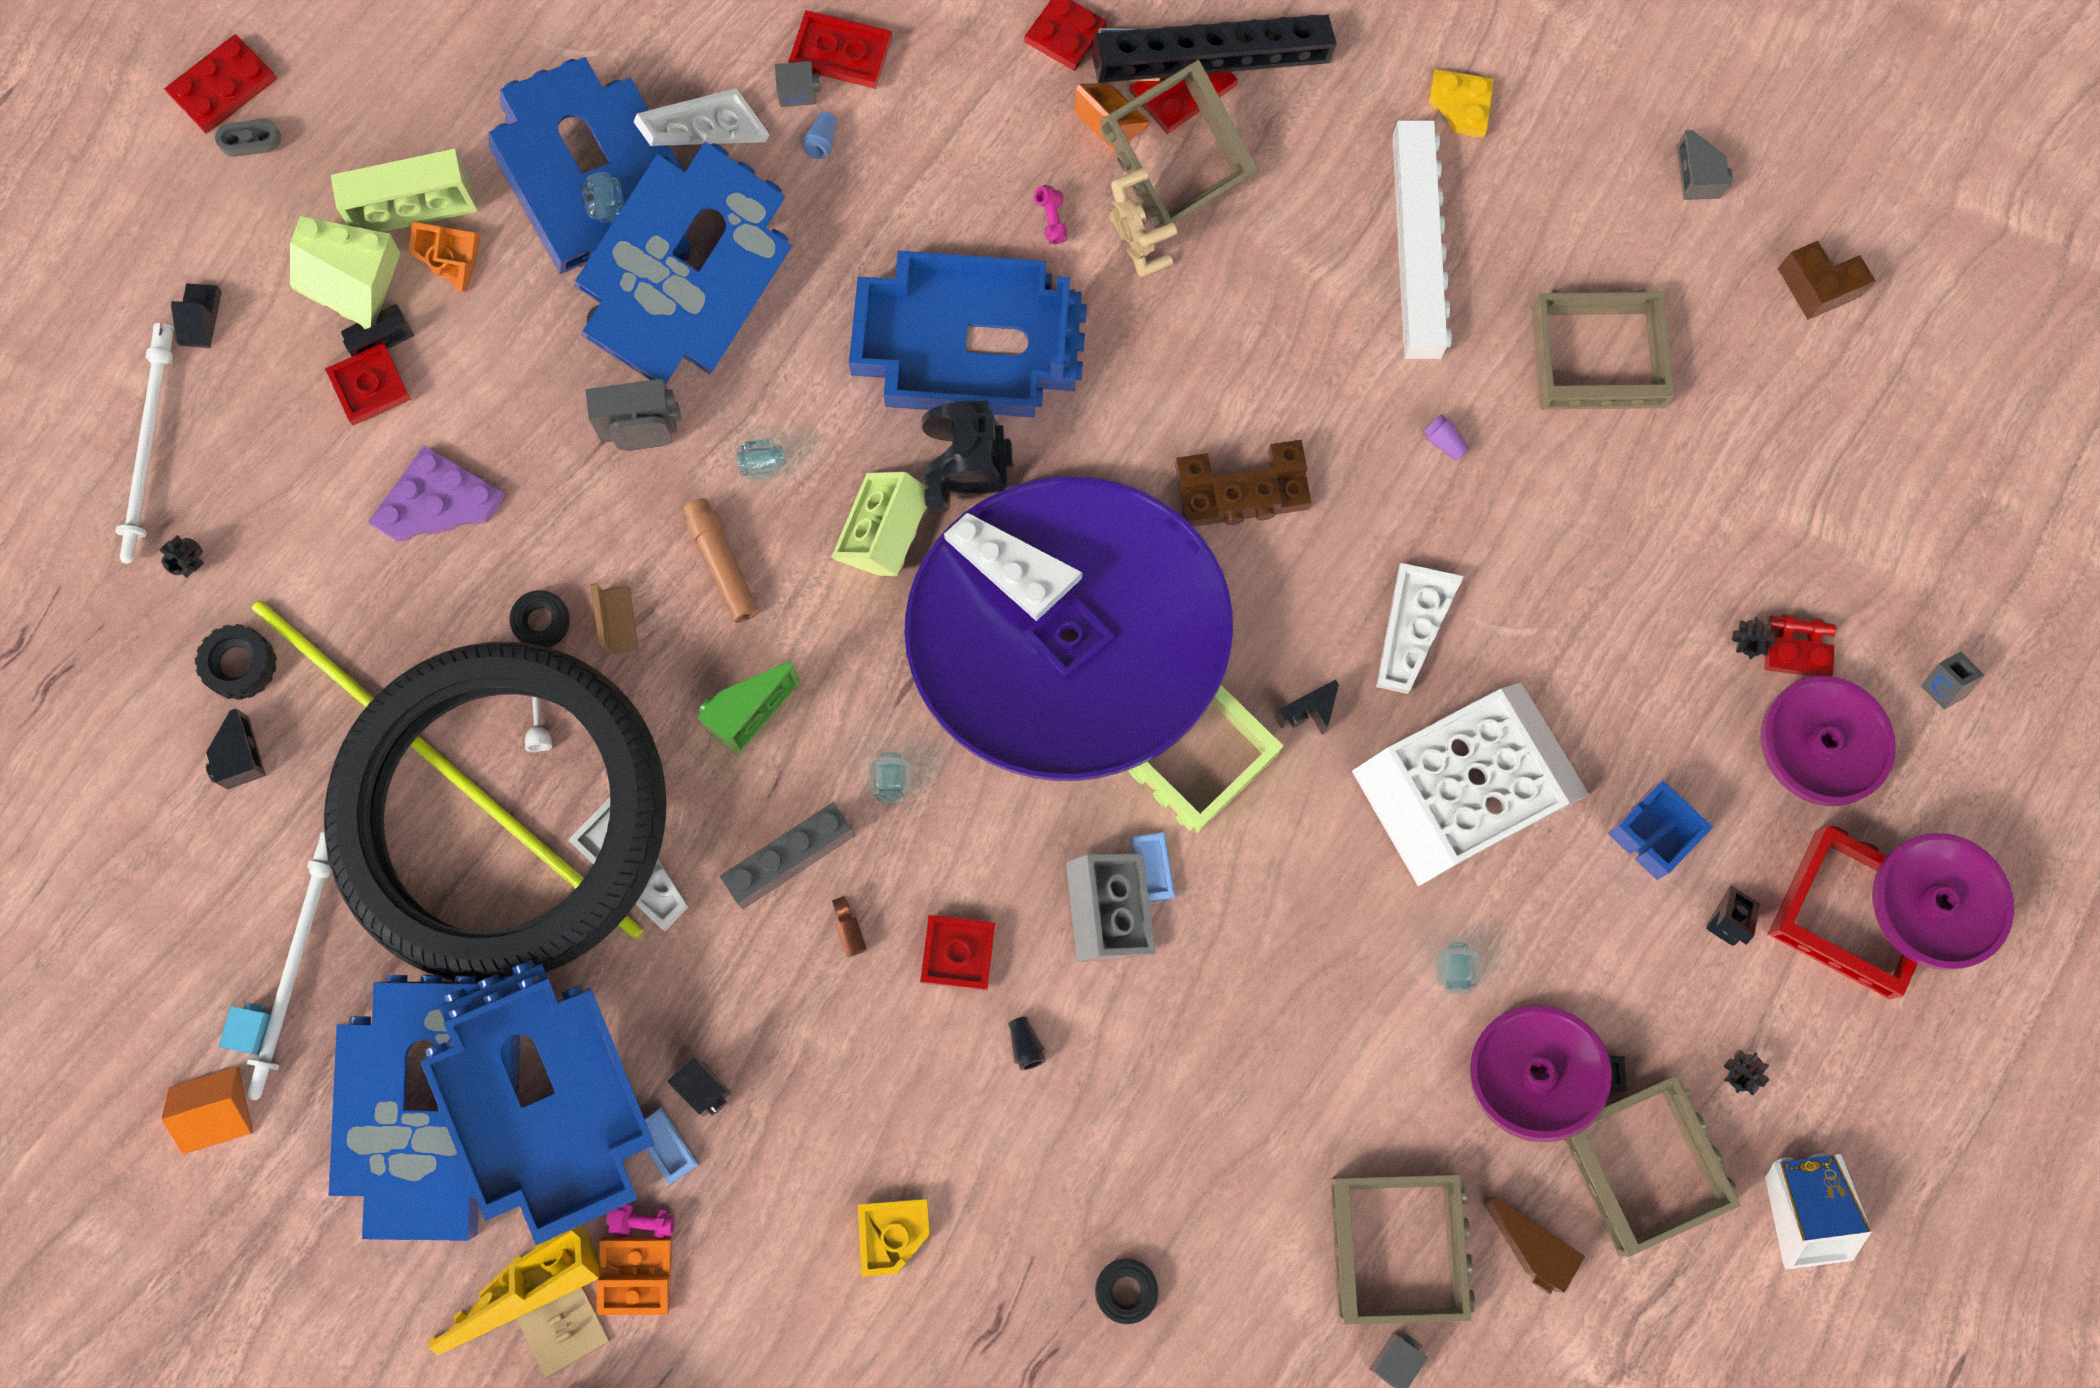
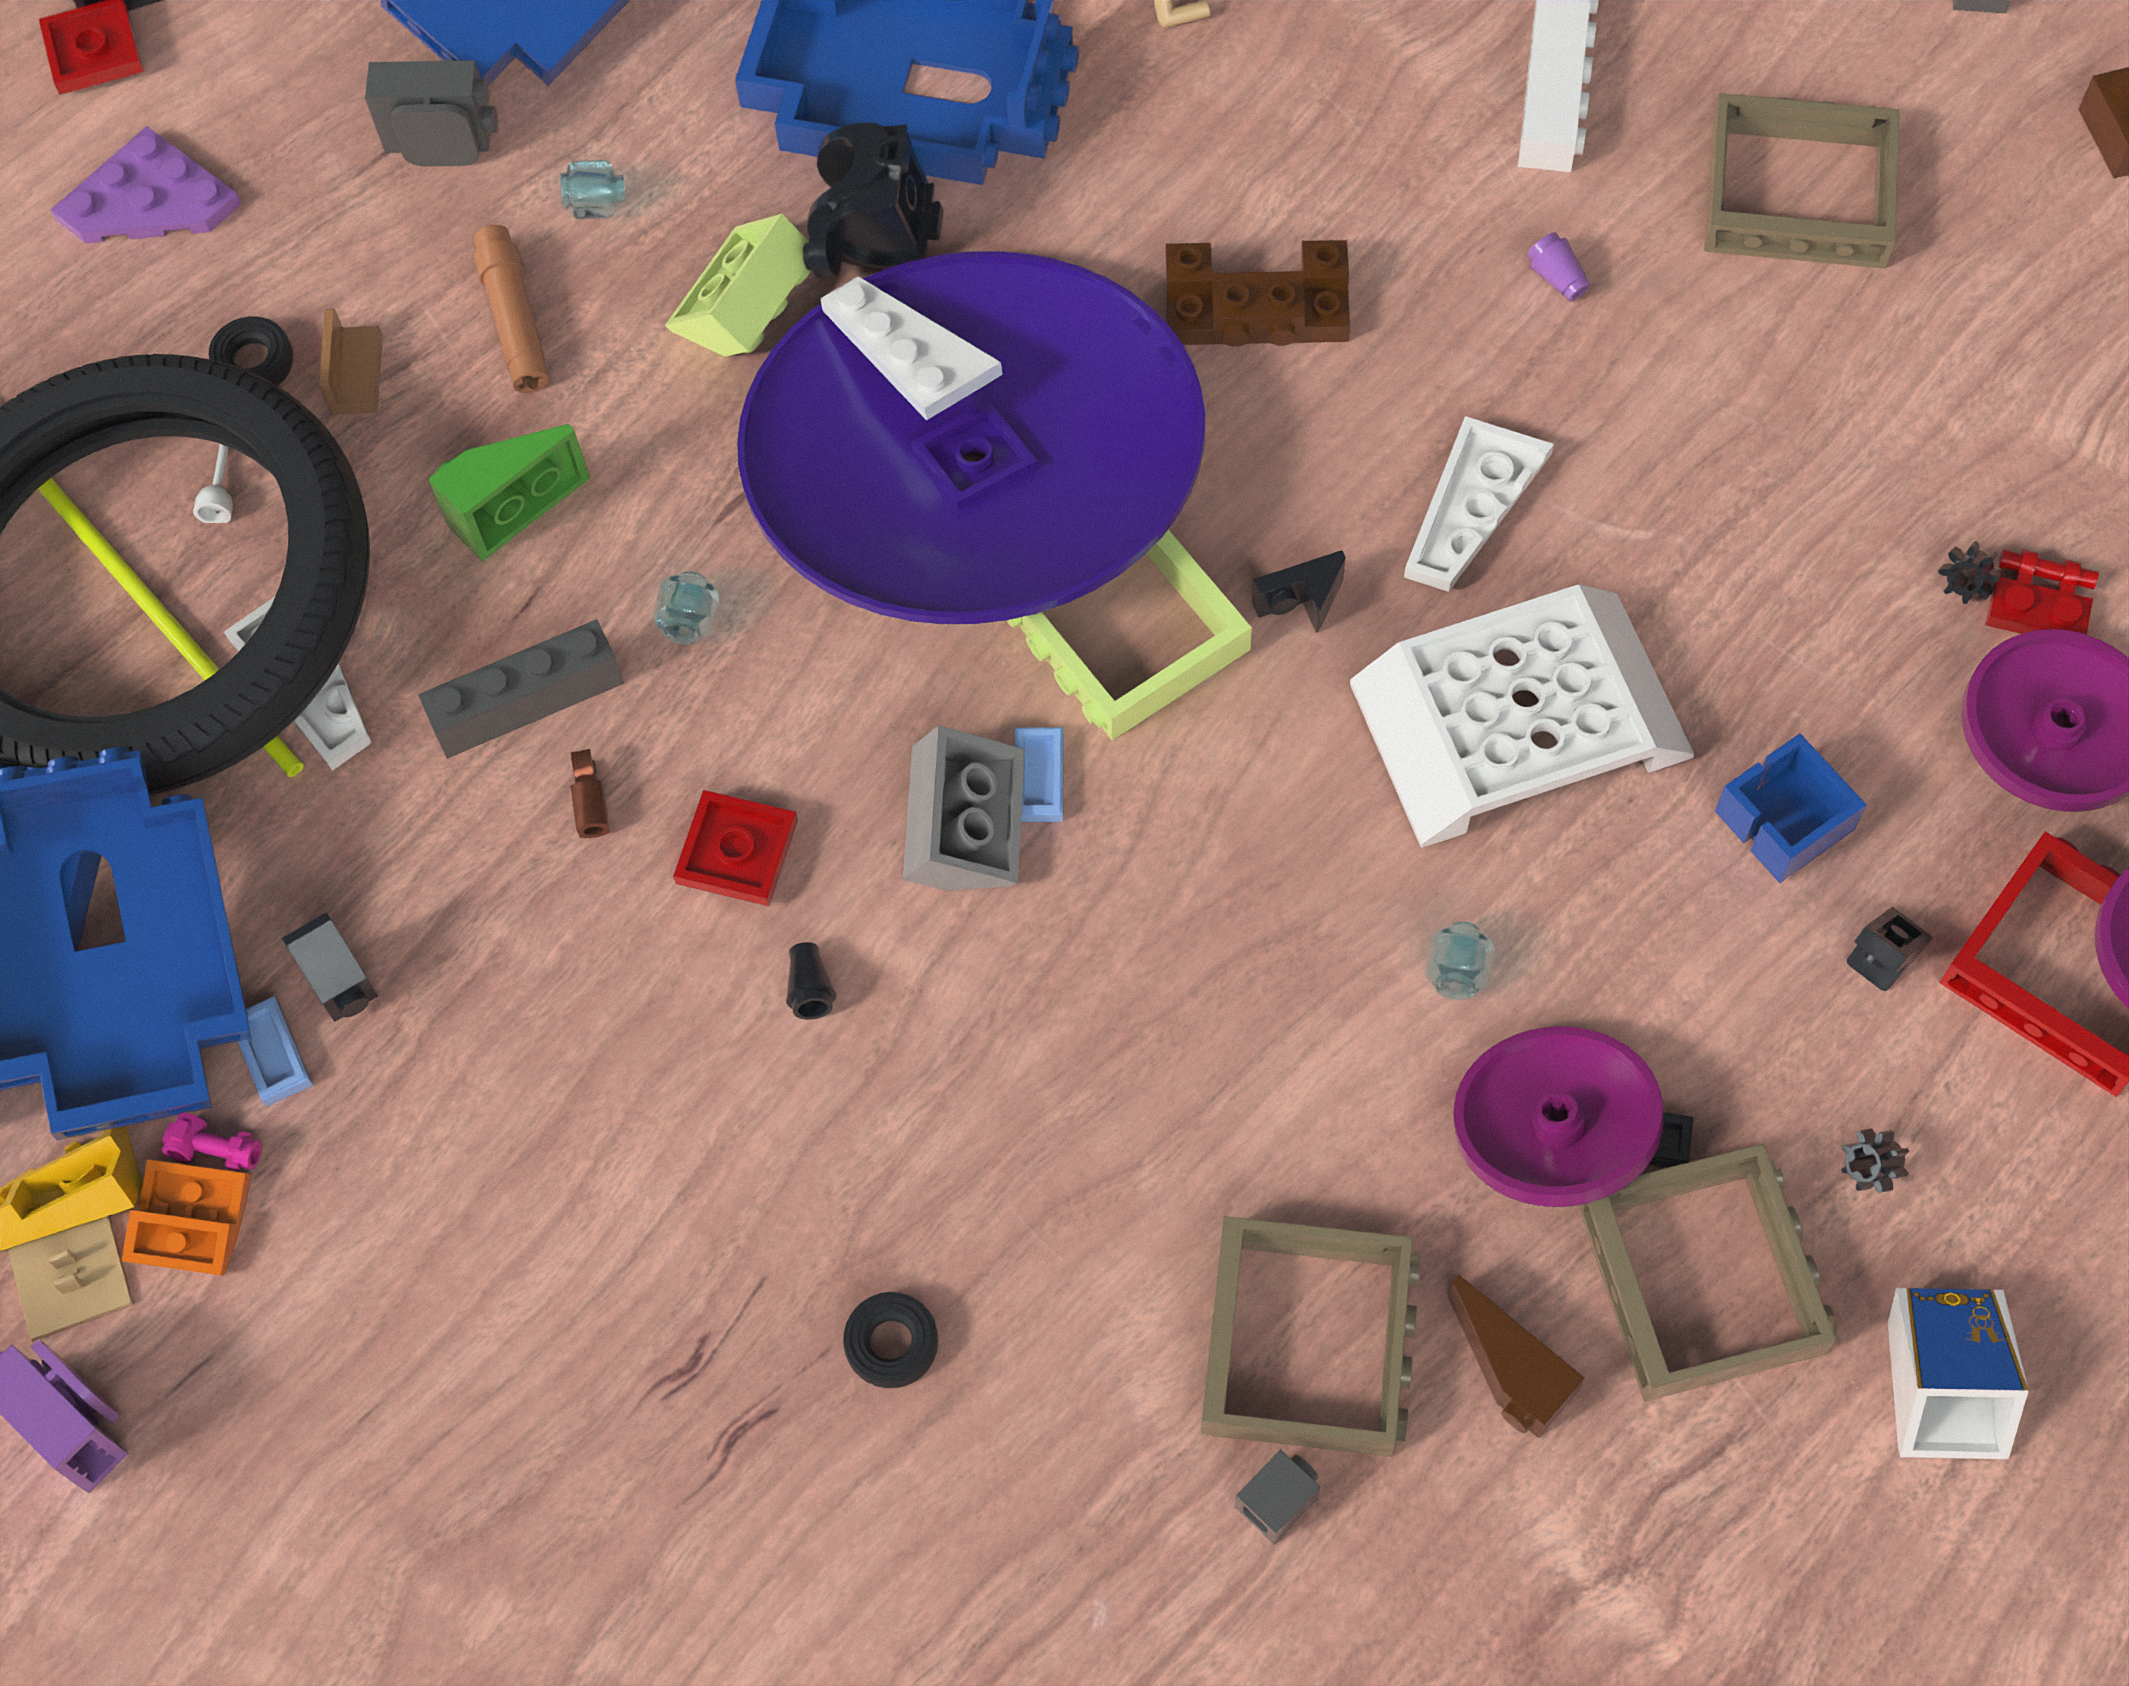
camera: 15 degrees right, 10 degrees down
yellow plate [858,1199,930,1277] -> none

